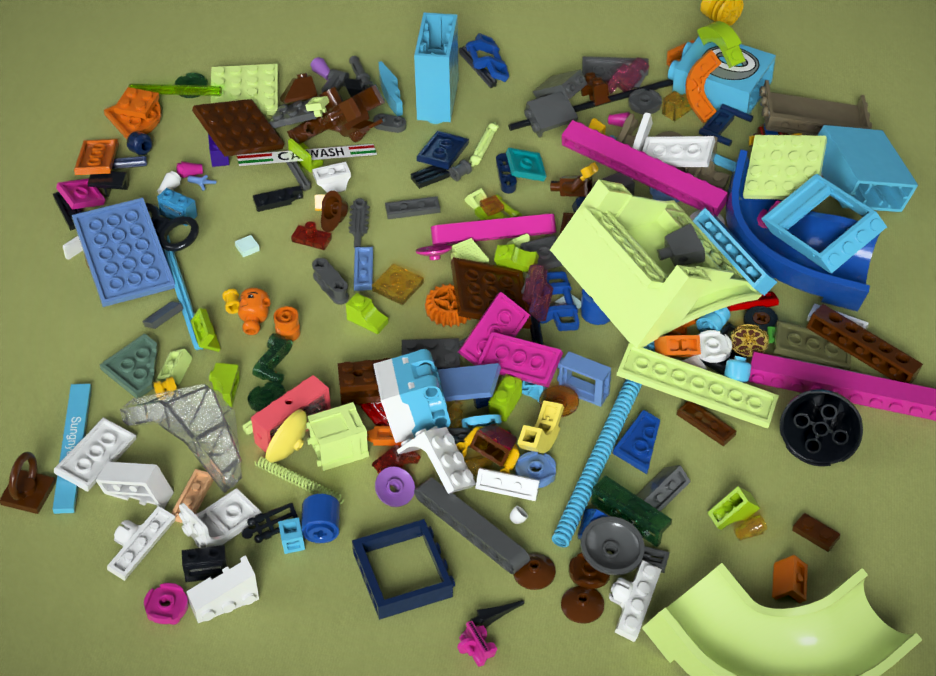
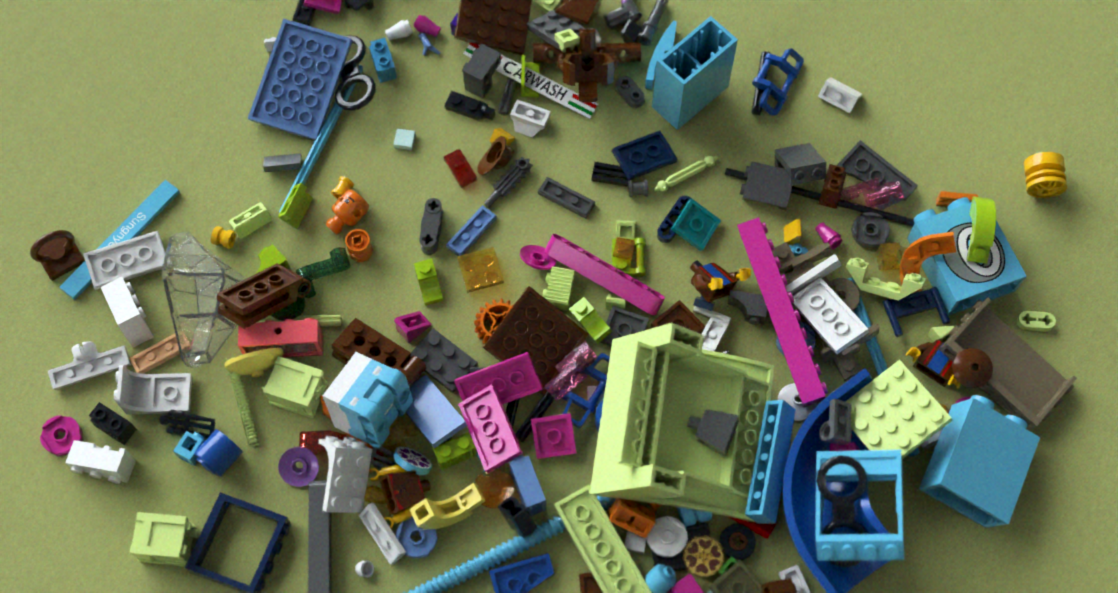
camera: 40 degrees right, 20 degrees up
sand green plate [100,333,158,400] -> none
none -> yellowish green container [129,512,198,566]
none -> reddish brown hinge [217,263,311,329]
none -> dark pink slope [394,311,431,343]
none -> dark grey brick [462,44,501,99]
none -> black brick [498,496,537,537]
none -> dark pink plate [531,413,577,459]
none -> black bar [816,455,868,568]
none -> white panel [818,78,862,113]
none -> dark grey plate [820,399,851,446]
none -> yellowish green slope [846,258,926,300]
none -> yellowish green slope [928,326,955,342]
none -> reddish brown dish [952,348,993,388]
none -> yellowish green beam [1016,311,1056,332]

